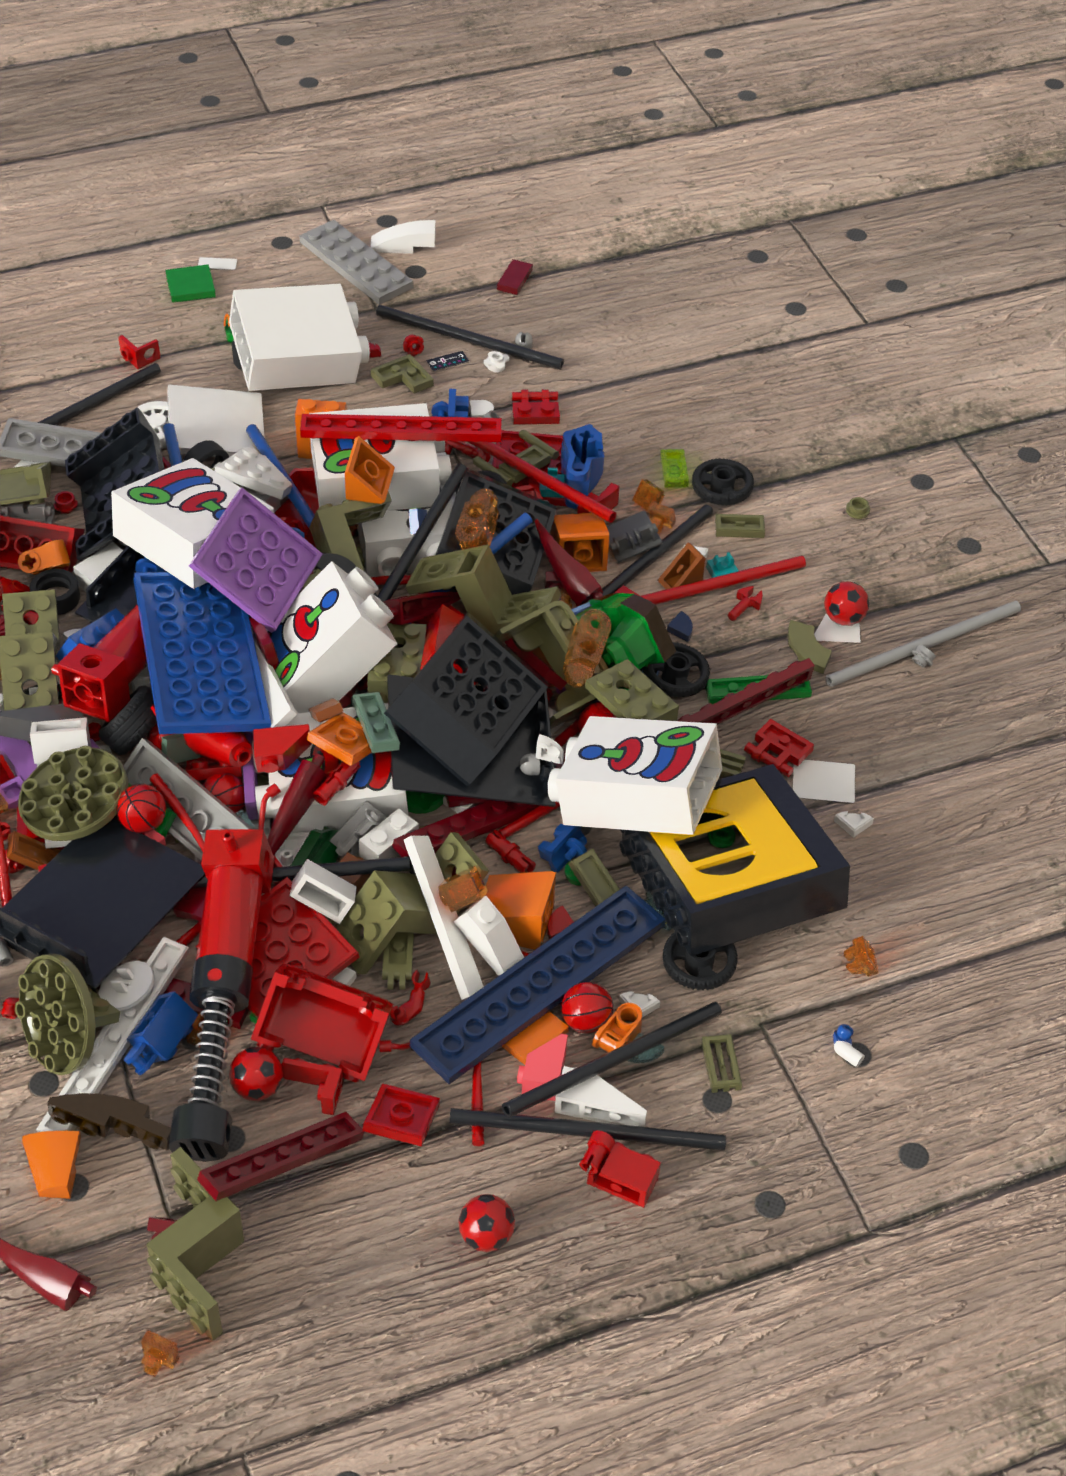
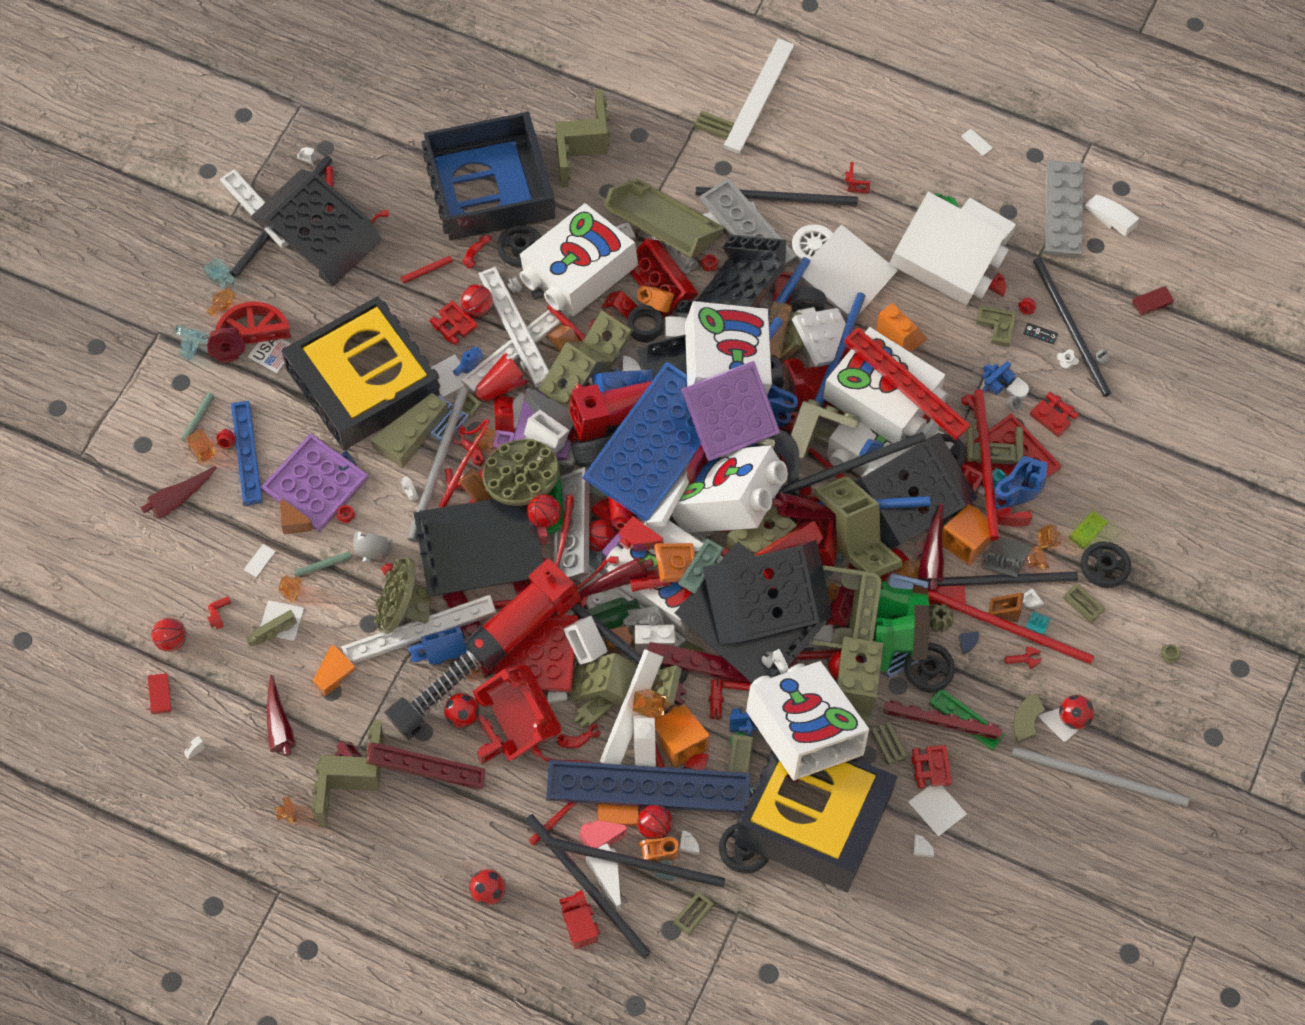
camera: 45 degrees right, 15 degrees up
dark brown slope [47,1093,171,1150] -> none
white piece [99,961,155,1011] -> none
green tile [165,264,216,303] -> none
dark orange tile [309,698,343,722] -> none
orange slope [345,436,395,504] -> none
red tile [363,1083,440,1147] -> none
clear orange piece [455,489,499,550] -> none
clear orange piece [563,609,611,688] -> none
white arm [833,1024,865,1067] -> none
clear orange tile [843,936,879,977] -> none
light grey plate [911,645,936,668] -> none

